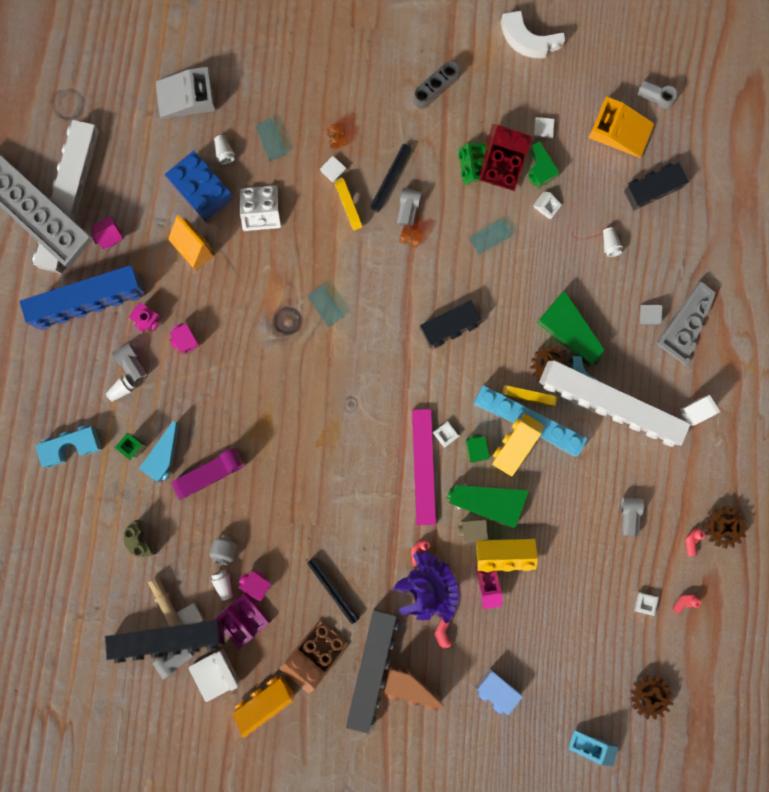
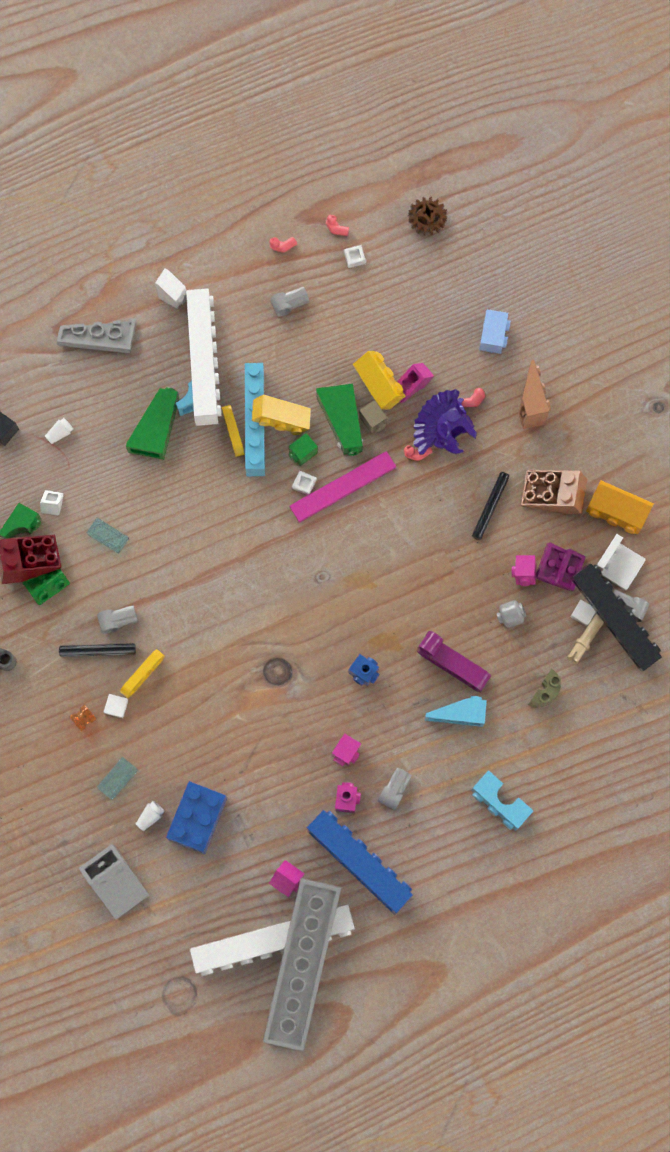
camera: 120 degrees left, 10 degrees down
white cone [106,375,135,402] -> none
green brick [114,433,147,460] -> none
light orange slope [168,215,213,271] -> none
white cone [211,570,233,601] -> none
white bracket [240,185,281,231] -> none
clear light blue tile [307,285,344,327] -> none
dark grey brick [346,609,399,734] -> none
clear orange wheel [399,225,422,248] -> none
black brick [419,300,482,349] -> none
reddish brown gear [530,345,572,386] -> none
medium azure arch [568,730,619,766] -> none
light grey slope [639,305,663,326] -> none
reddish brown gear [703,506,748,549] -> none
none -> blue brick [348,654,380,686]

